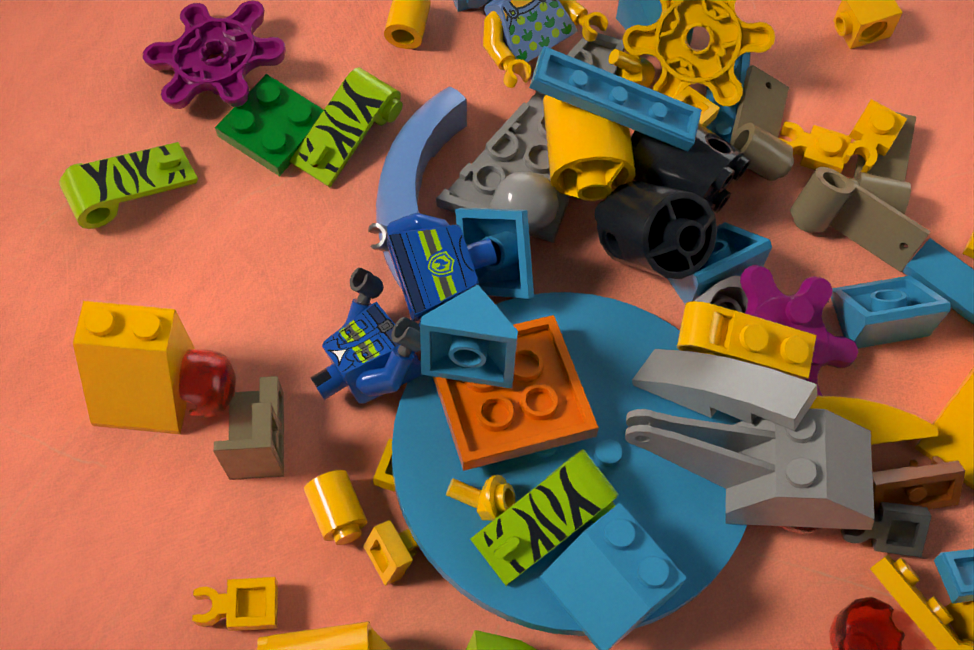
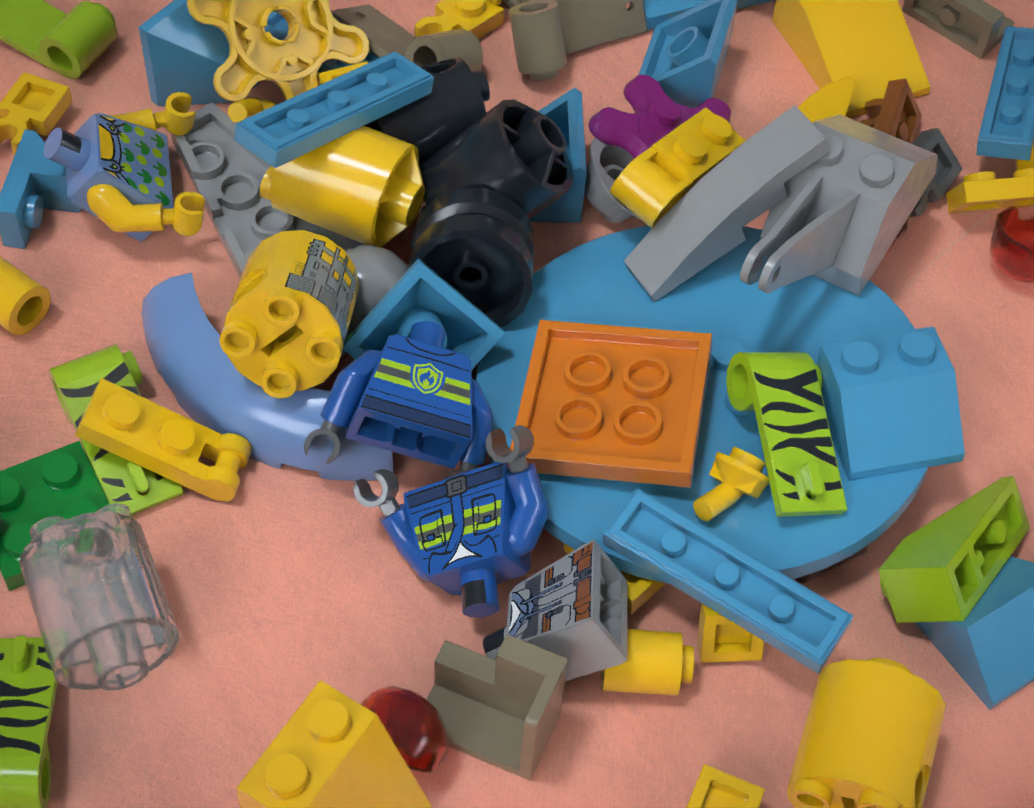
camera: 65 degrees left, 10 degrees down
dark azure slope [420,285,518,389] -> none
none -> clear cylinder [19,504,180,691]
none -> yellow plate [74,378,252,502]
none -> yellow cylinder [219,230,359,398]
none -> black wheel [408,188,534,328]
none -> light grey torso [483,539,627,681]
none -> dark azure tile [603,488,854,674]

